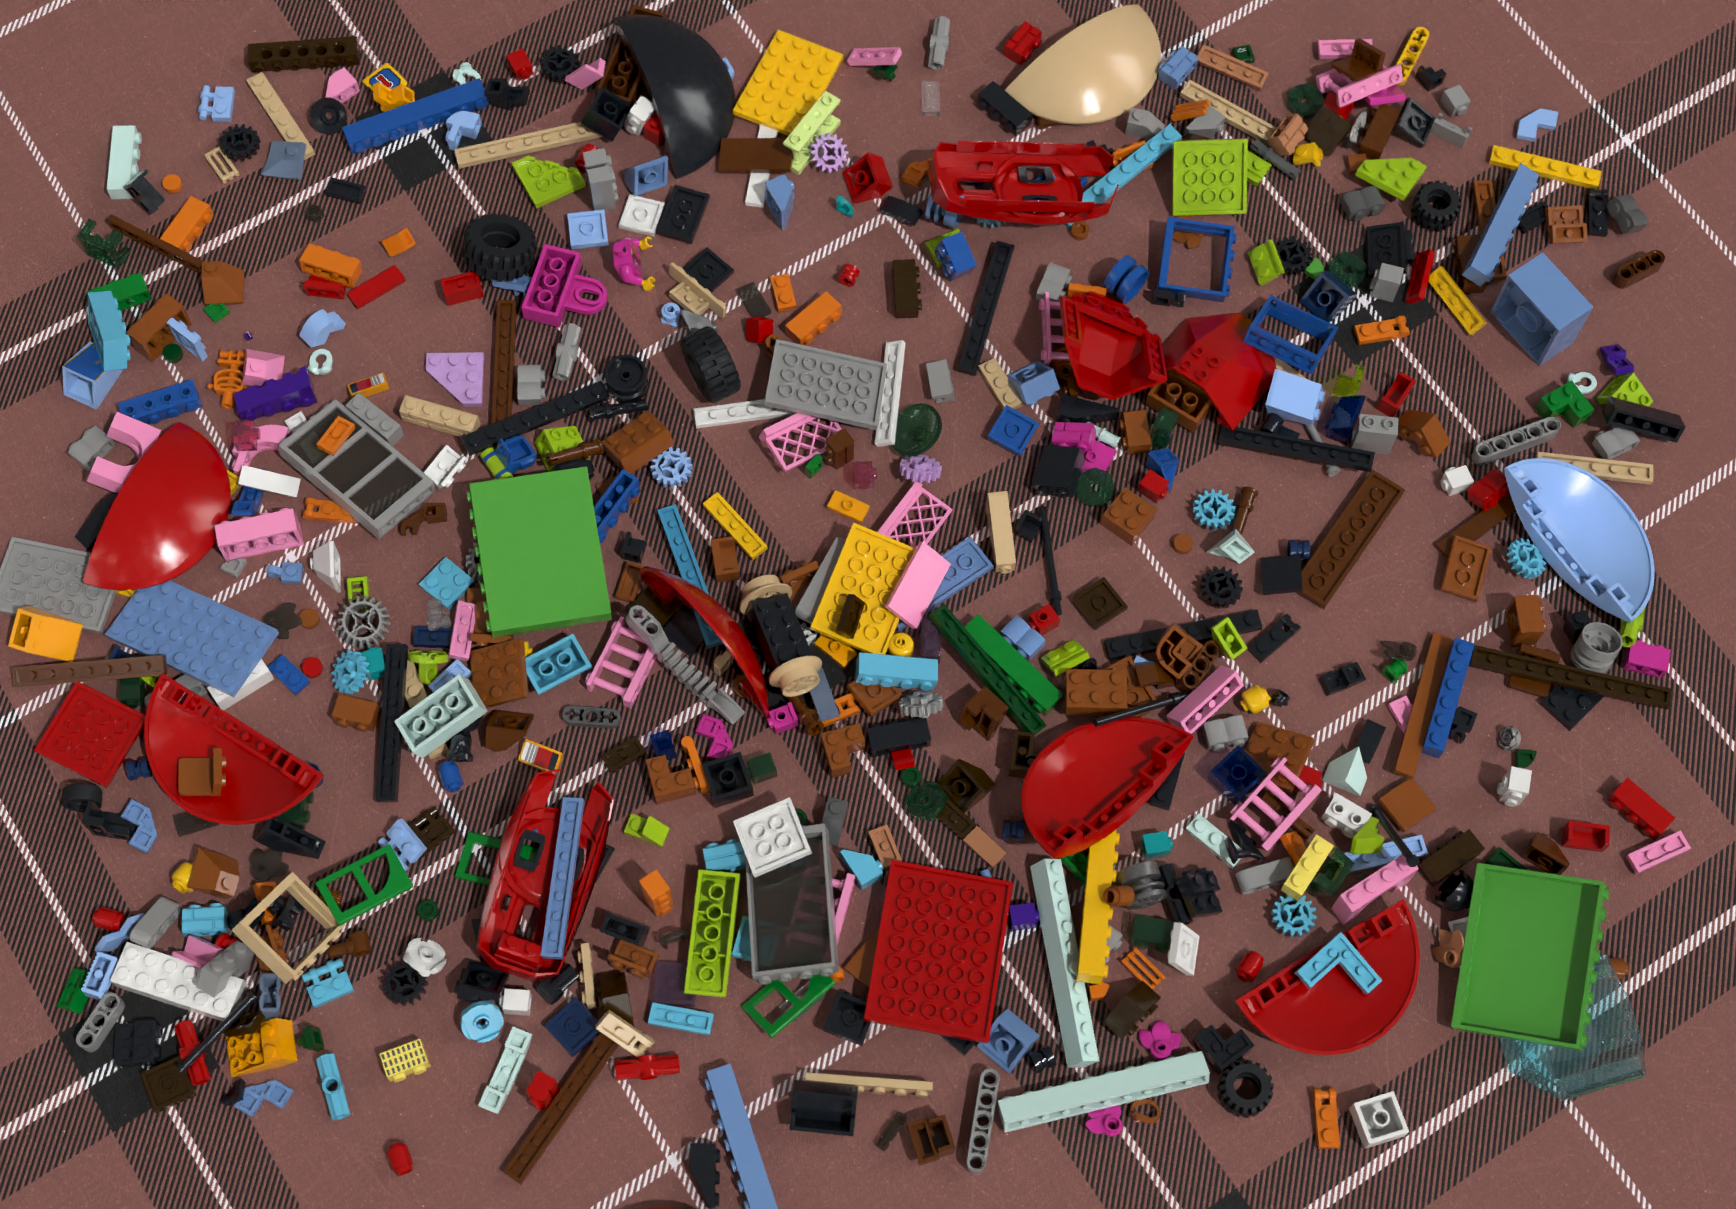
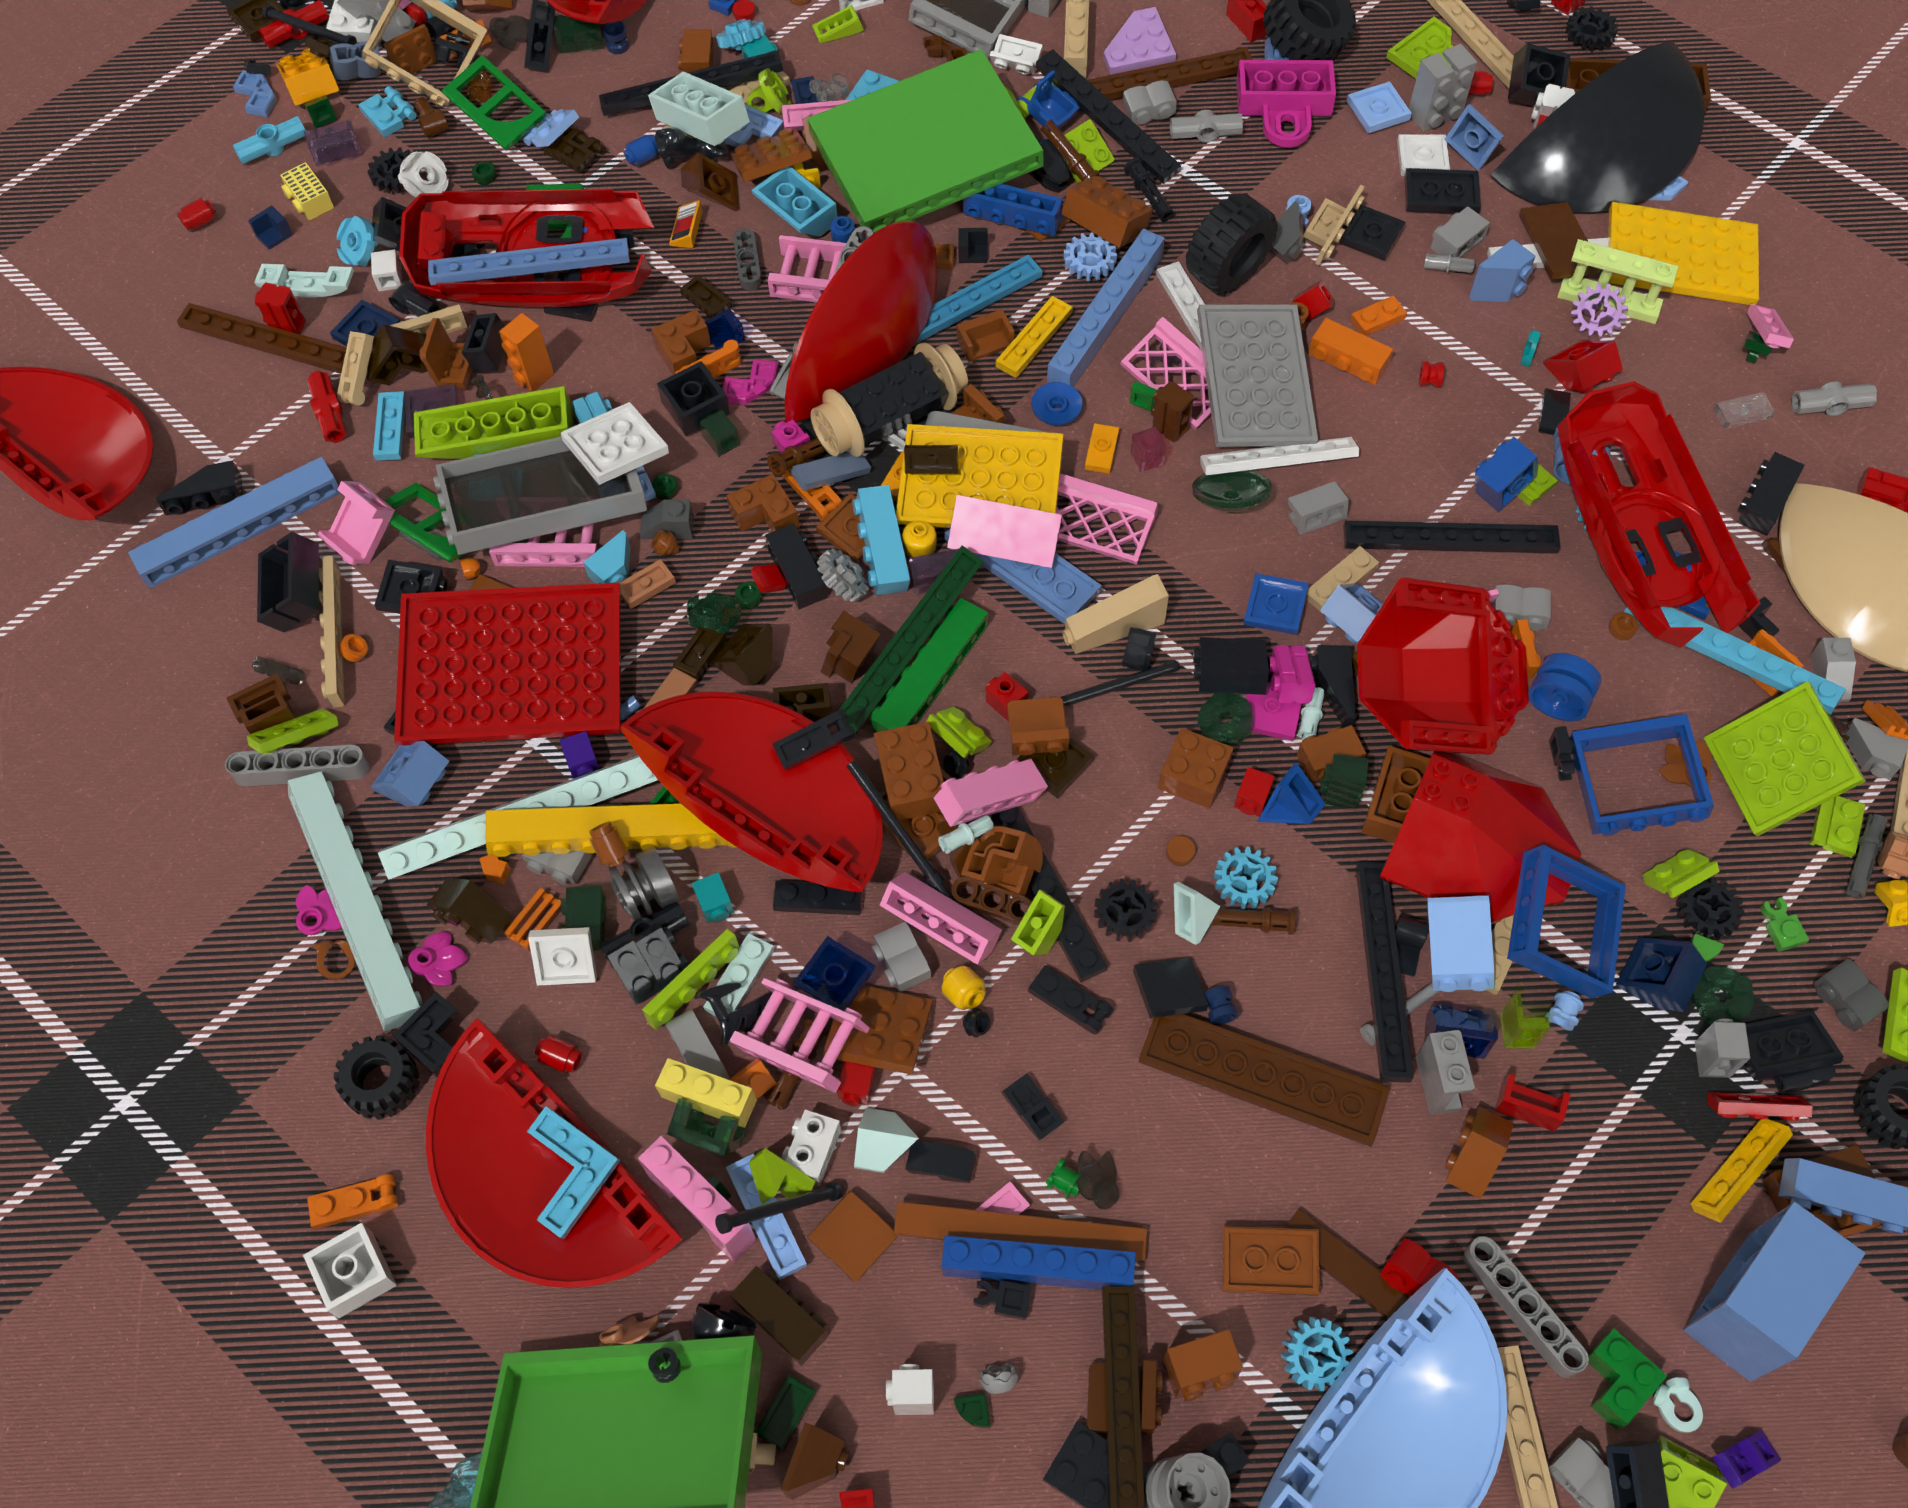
camera: 80 degrees right, 5 degrees down
light grey gear [336,595,391,649] -> none
bright pink panel [565,58,606,90] -> none
black wheel [605,354,648,403] -> none
dark pink torso [613,237,655,291] -> none
lime slope [624,814,670,847] -> none
clear smoke tile [737,282,771,317] -> none
dark brown brick [892,259,922,319] -> none
lavender gear [899,454,942,483] -> none
medium blue brick [1000,615,1046,661] -> none
black wheel [1029,1046,1057,1073] -> none
medium azure gear [1271,894,1317,938] -> none
orange plate [1354,316,1410,345] -> none
white brick [1441,465,1474,496] -> none
none -> lime plate [247,708,339,754]
none -> dark blue panel [248,205,293,250]
none -> clear purple brick [304,120,362,166]
none -> bright pink panel [317,481,395,565]
none -> orange tile [338,634,368,662]
none -> lime plate [642,929,739,1030]
none -> black bush [648,1348,682,1383]
none -> dark orange plate [651,529,679,556]
none -> black plate [772,709,857,771]
none -> blue brick [830,216,855,243]
none -> bright pink brick [934,759,1048,827]
none -> light aqua axle [938,815,994,854]
none -> dark orange bracket [1007,697,1070,755]
none -> blue dish [1031,382,1082,425]
none -> medium blue brick [1047,229,1165,387]
none -> light grey axle [1424,253,1475,274]
none -> light grey brick [1431,206,1490,258]
none -> light blue brick [1545,991,1584,1031]
none -> bright green plate [1760,897,1809,952]

